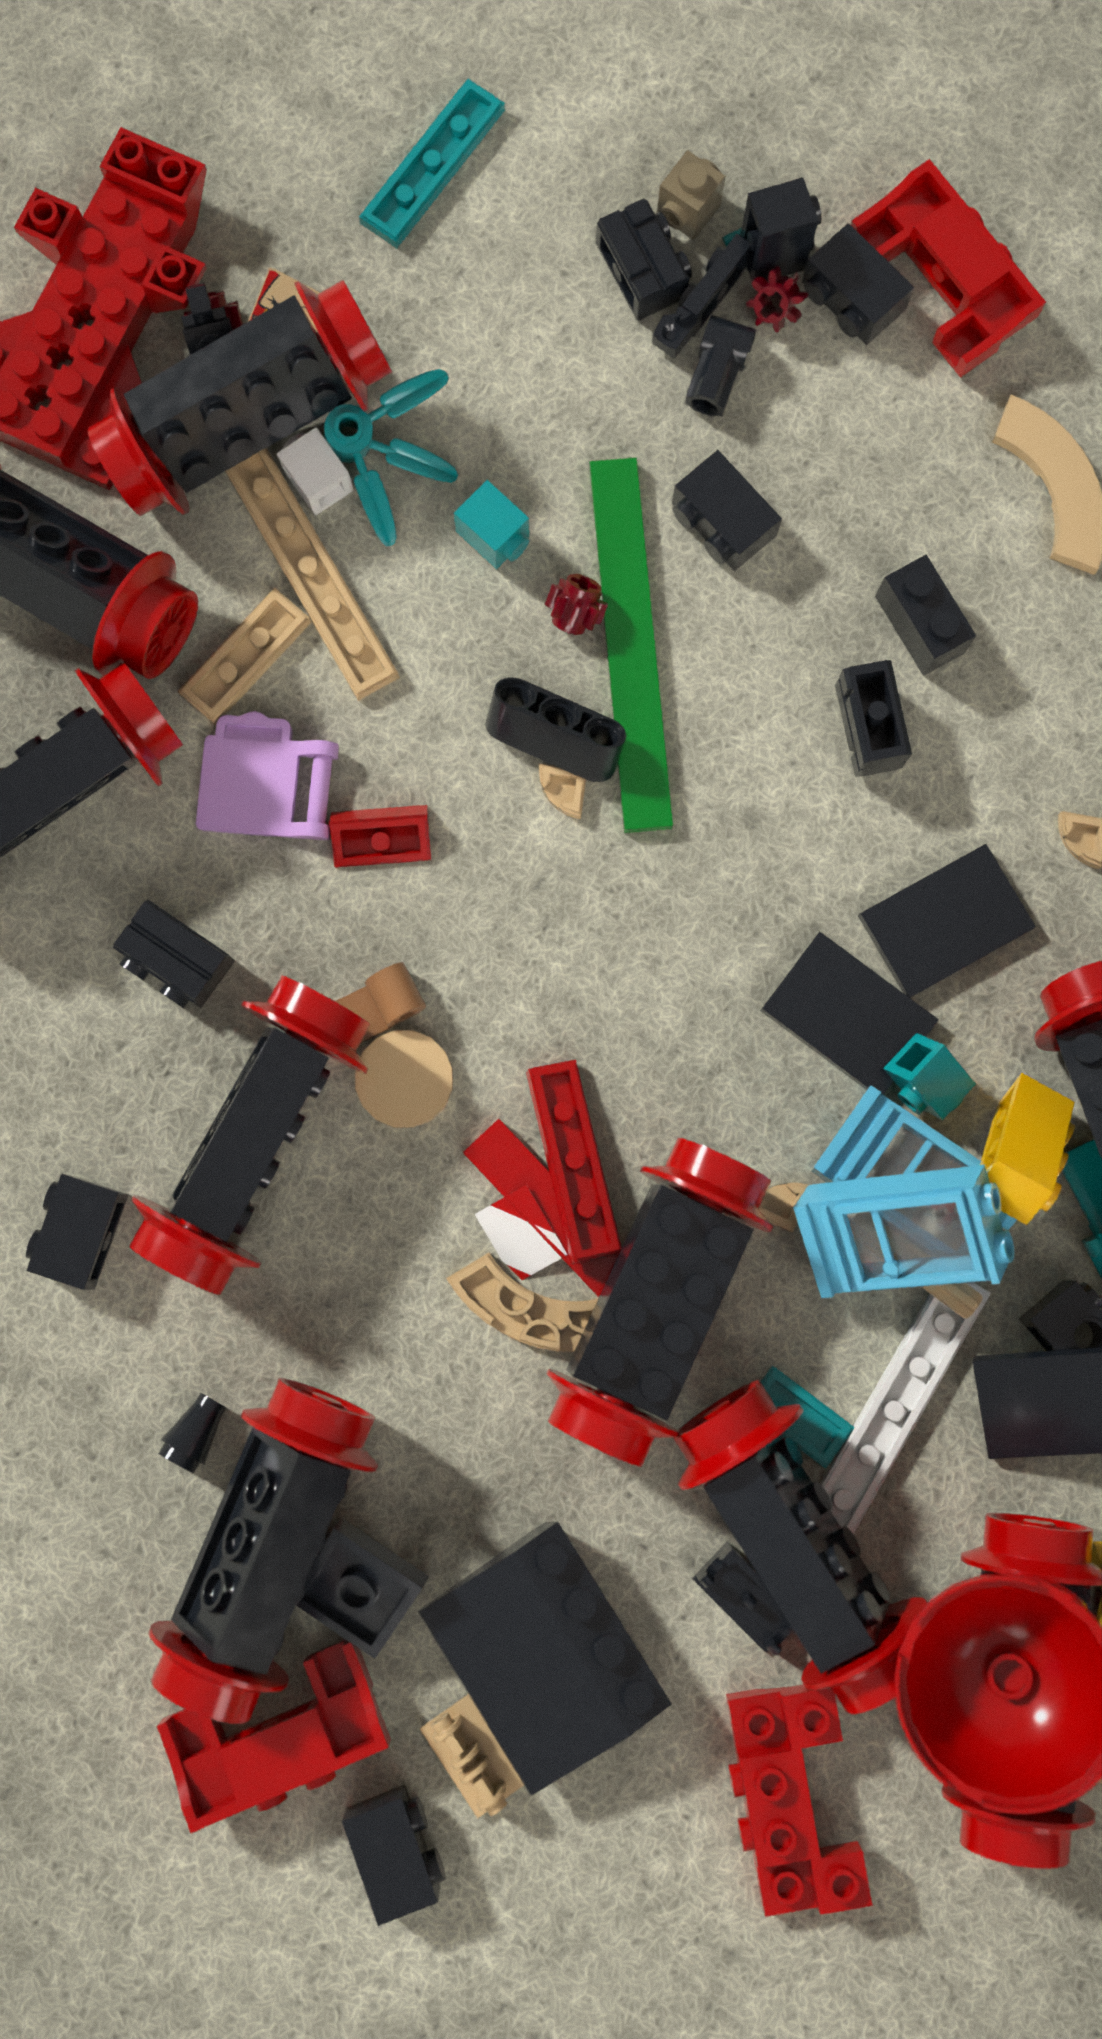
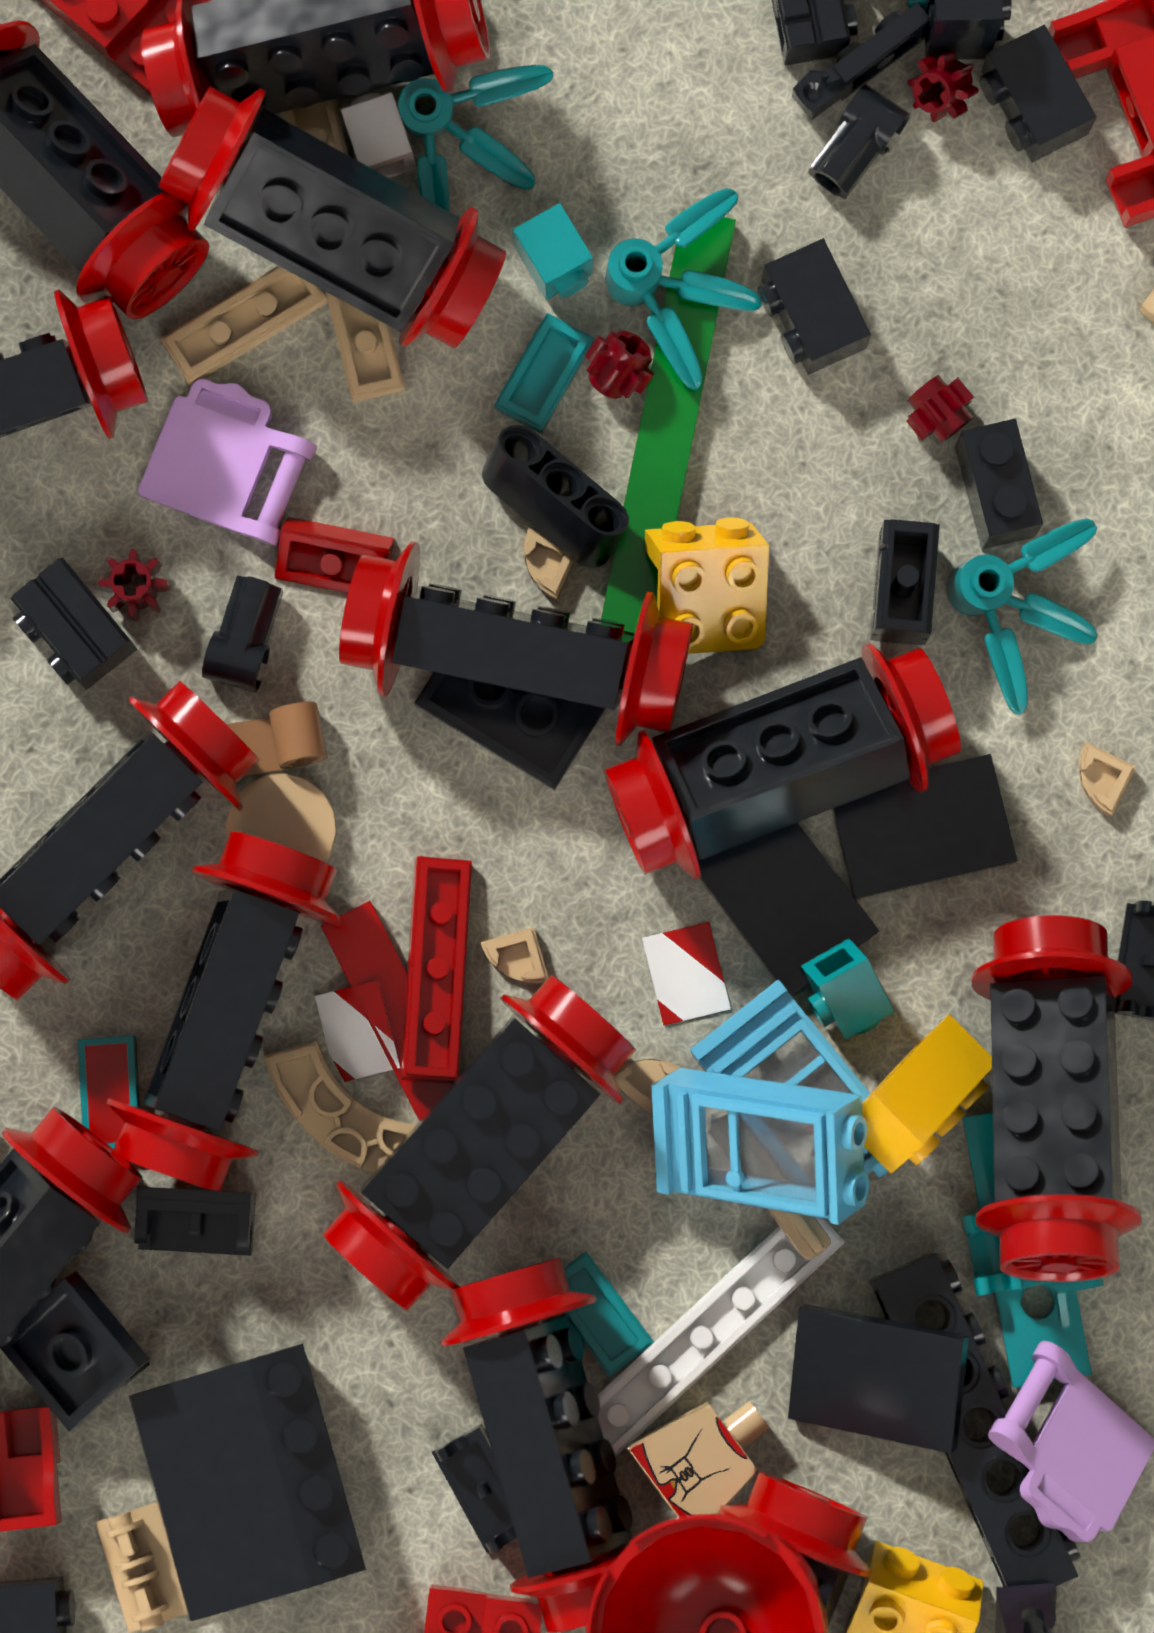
camera: 20 degrees right, 0 degrees up
none -> red tile [77,1035,140,1149]
none -> dark red gear [98,549,170,621]
none -> brick [106,831,343,1192]
none -> black hinge [135,1186,256,1256]
none -> black brick [158,86,506,348]
none -> black piece [202,575,283,693]
none -> brick [339,541,693,746]
none -> black tile [414,672,606,791]
none -> tan tile [480,927,548,984]
none -> teal tile [494,313,594,434]
none -> black brick [604,643,961,880]
none -> teal plant [605,188,762,390]
none -> tan torso [627,1401,770,1518]
none -> white sticker [642,922,731,1026]
none -> yellow bracket [644,517,769,654]
none -> dark red gear [906,375,974,444]
none -> teal plant [946,518,1097,715]

